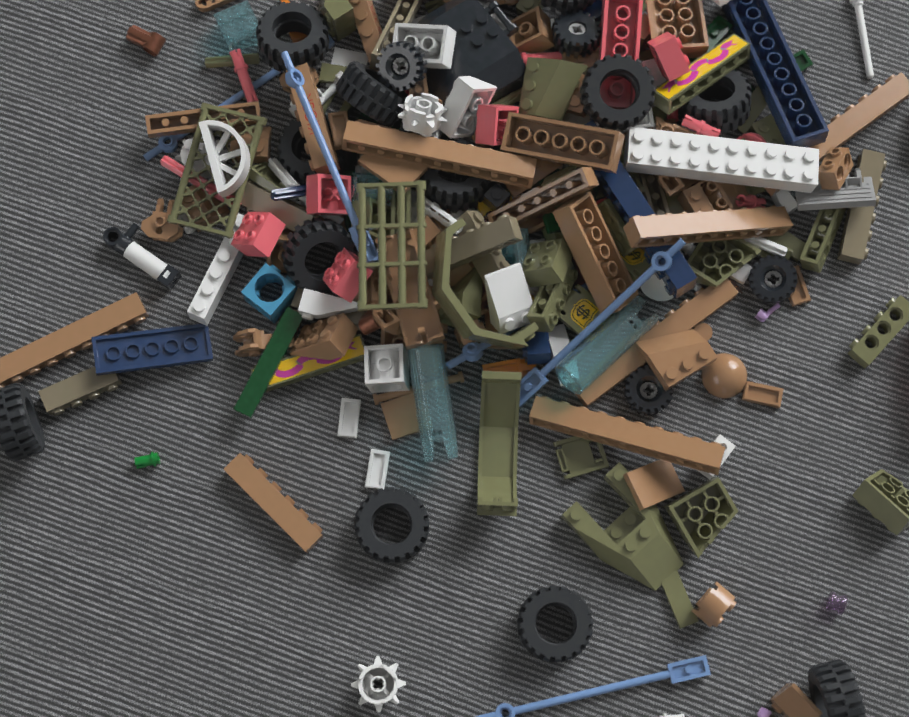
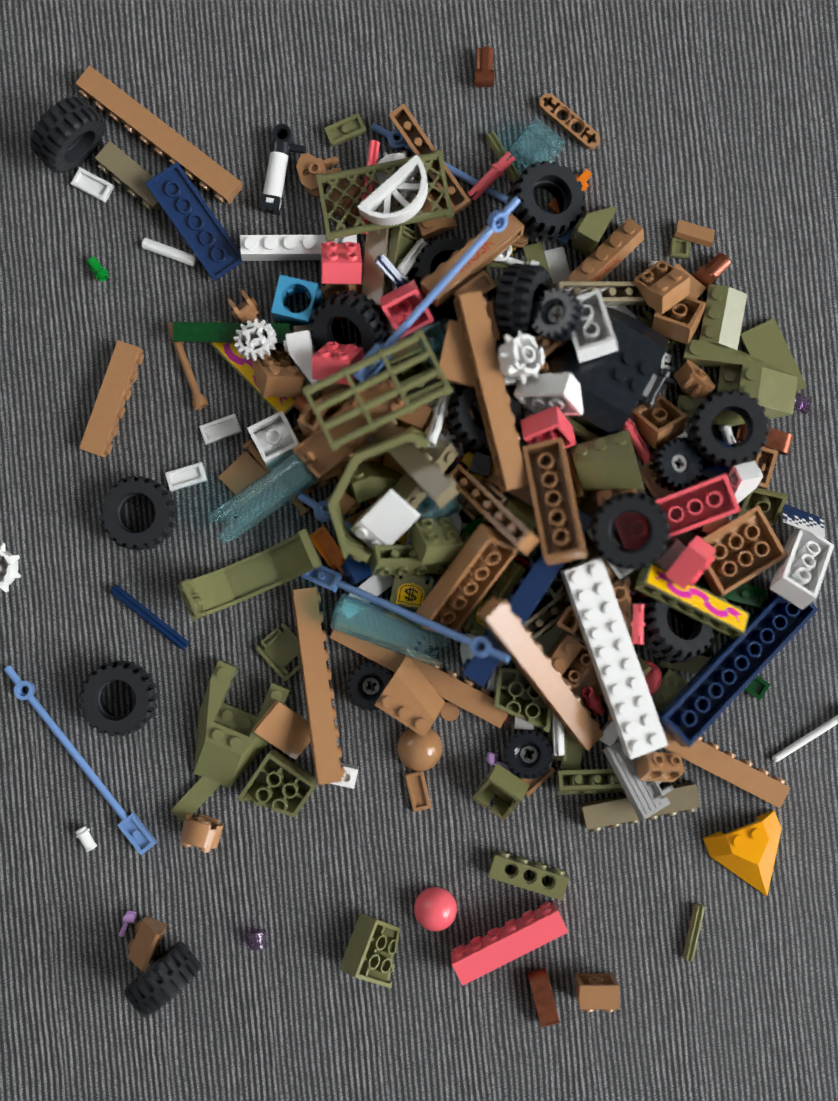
camera: 65 degrees right, 10 degrees up
none -> white tile [70,167,114,203]
none -> dark blue axle [110,585,189,650]
none -> white axle [142,238,197,266]
none -> medium nougat piece [167,322,209,410]
none -> white gear [234,319,277,361]
none -> olive plate [324,113,367,148]
none -> coral piece [414,887,457,932]
none -> olive piece [472,763,529,821]

